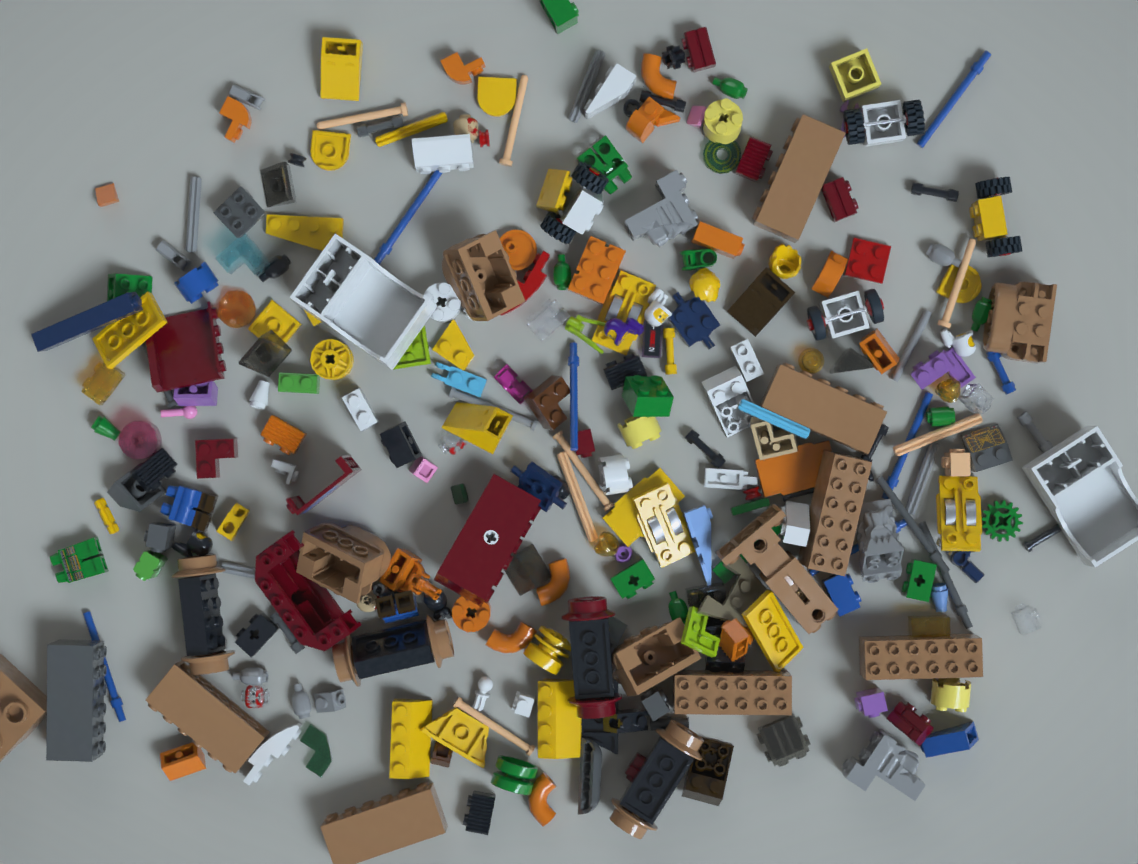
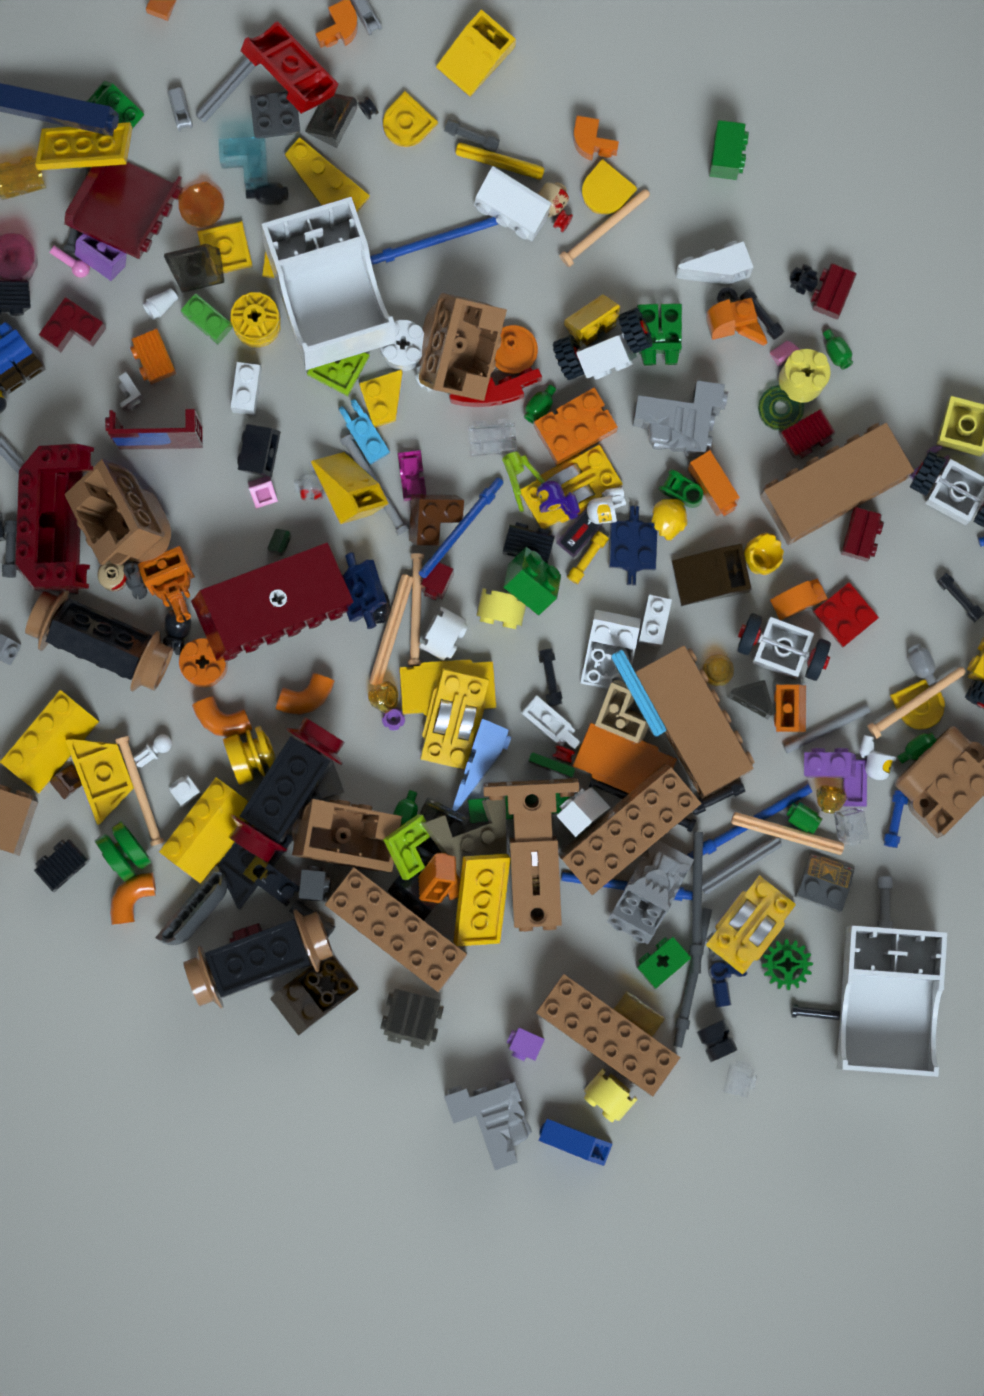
camera: 35 degrees right, 5 degrees down
blue brick [174,262,219,304] -> none
yellow leg [216,503,250,541] -> none
light nougat bar [316,102,408,130] -> none
dark brown hips [375,590,419,623] -> none
clear smoke slope [504,543,551,596] -> none
light grey axle [568,50,605,123] -> none
green brick [610,558,655,599] -> none
orange cylinder [641,53,677,99] -> none
blue brick [822,573,861,617] -> none
dark red brick [887,702,934,746] -> none
medium blue cone [931,583,949,612] -> none
light nougat brick [941,449,971,477] -> none
none -> red piece [240,21,339,114]
none -> black wheel [697,1020,738,1062]

